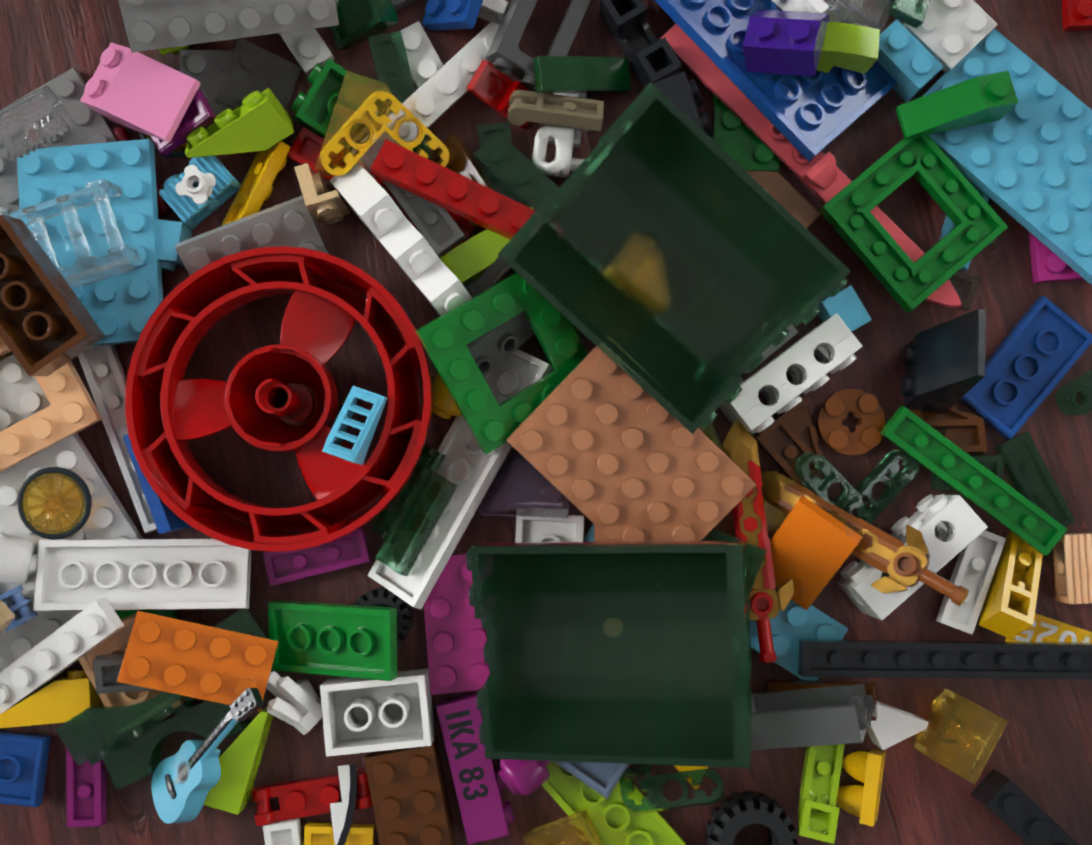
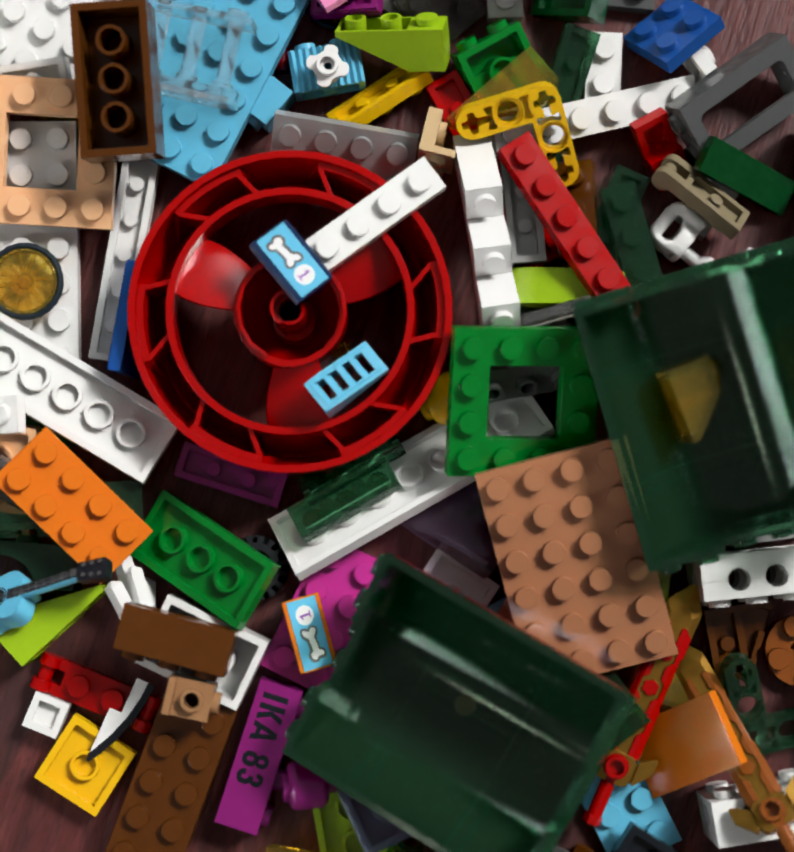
camera: 25 degrees right, 0 degrees up
none -> reddish brown brick [112,601,239,681]
none -> medium nougat brick [161,672,222,723]
none -> slope [249,220,332,306]
none -> slope [281,592,338,675]
none -> white plate [305,156,446,272]

